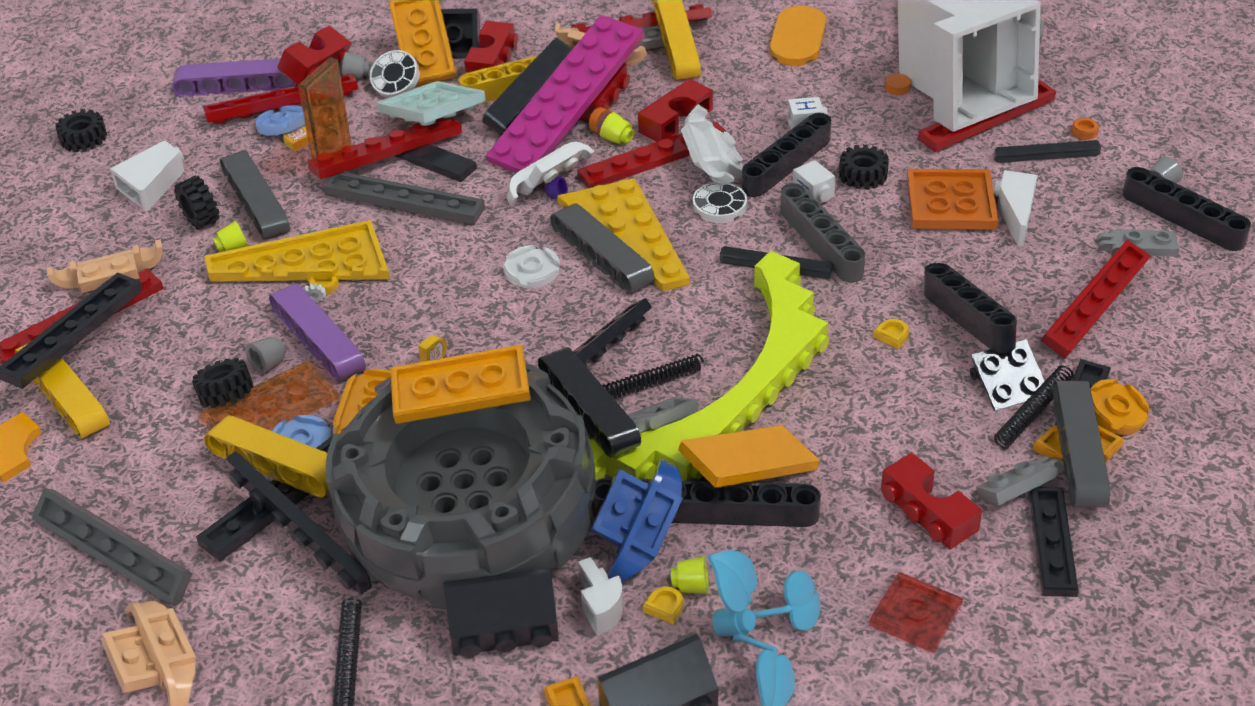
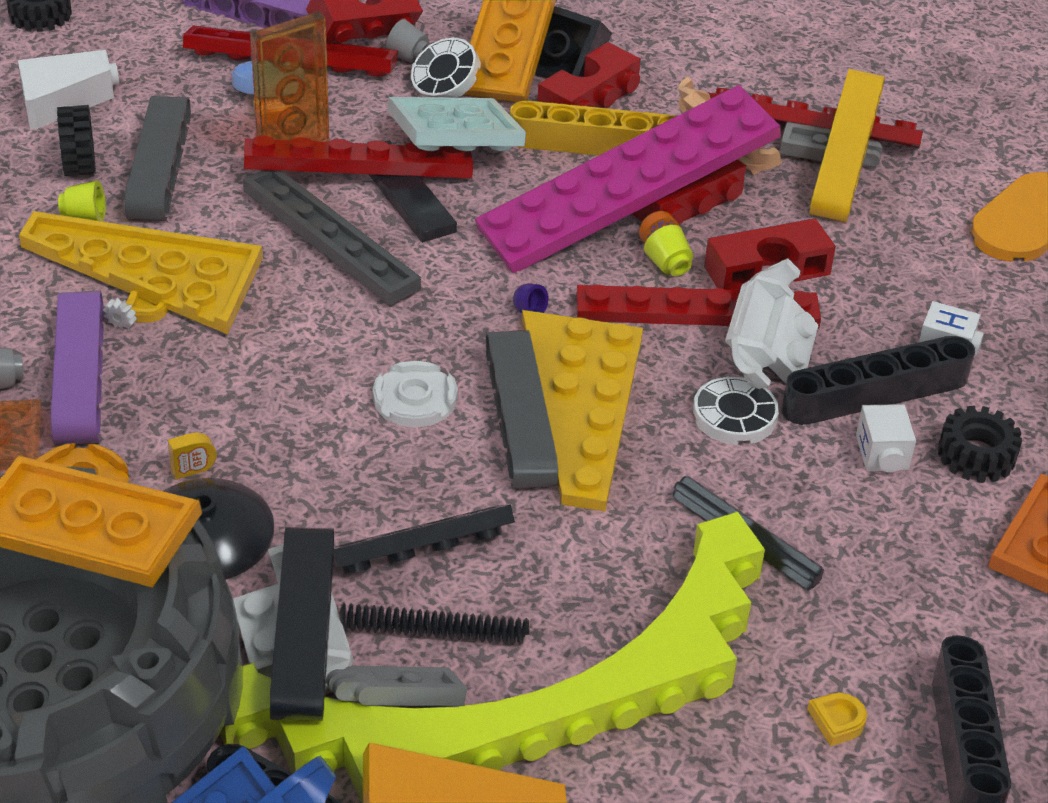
camera: 25 degrees right, 0 degrees up
black beam [482,38,573,136] -> none
white plate [507,141,594,205] -> none
dark grey beam [780,183,865,283] -> none

